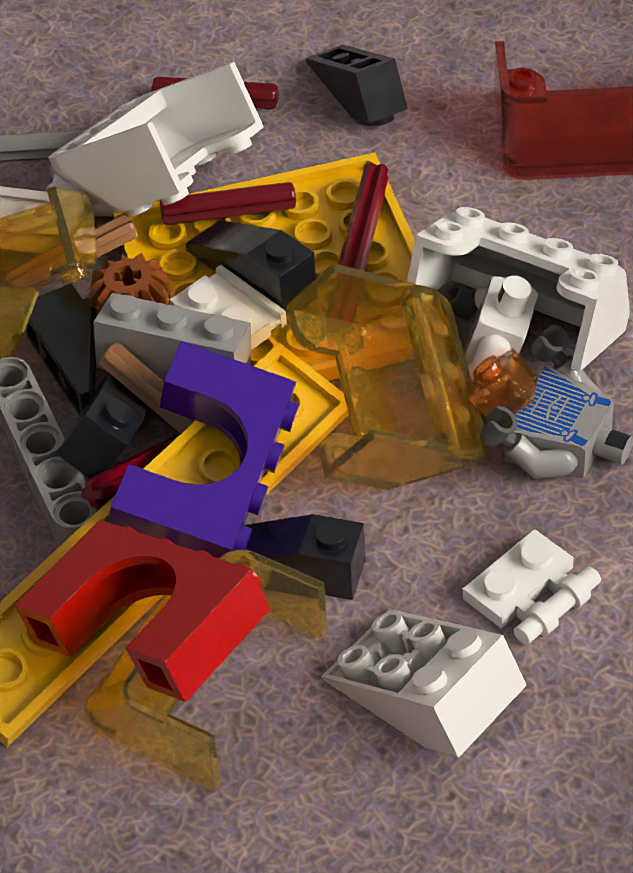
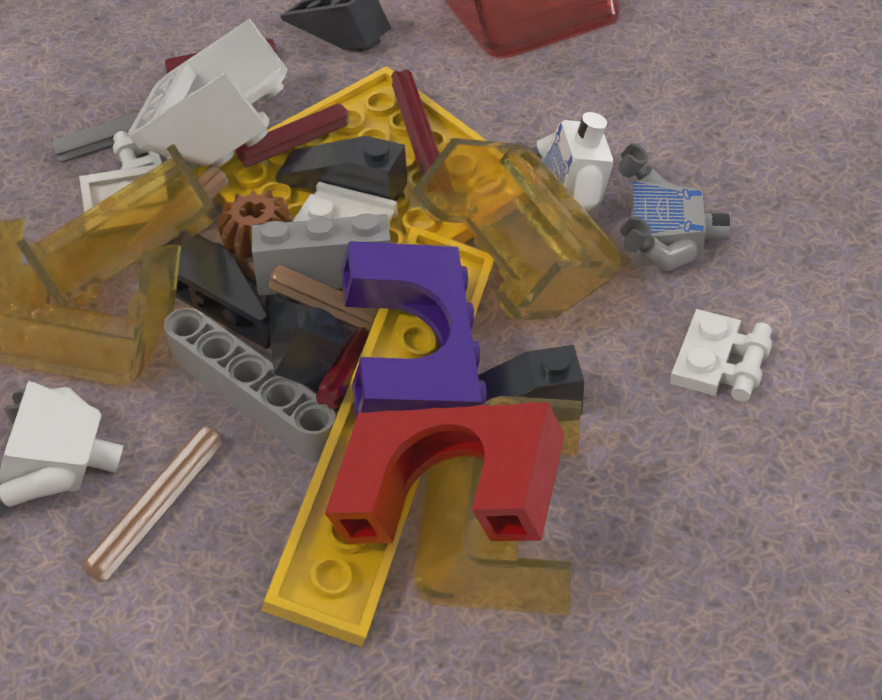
camera: 25 degrees left, 0 degrees up
white slope [321,609,526,758] -> none
white windscreen [402,207,630,372] -> none
clear orange plate [468,348,538,417] -> none

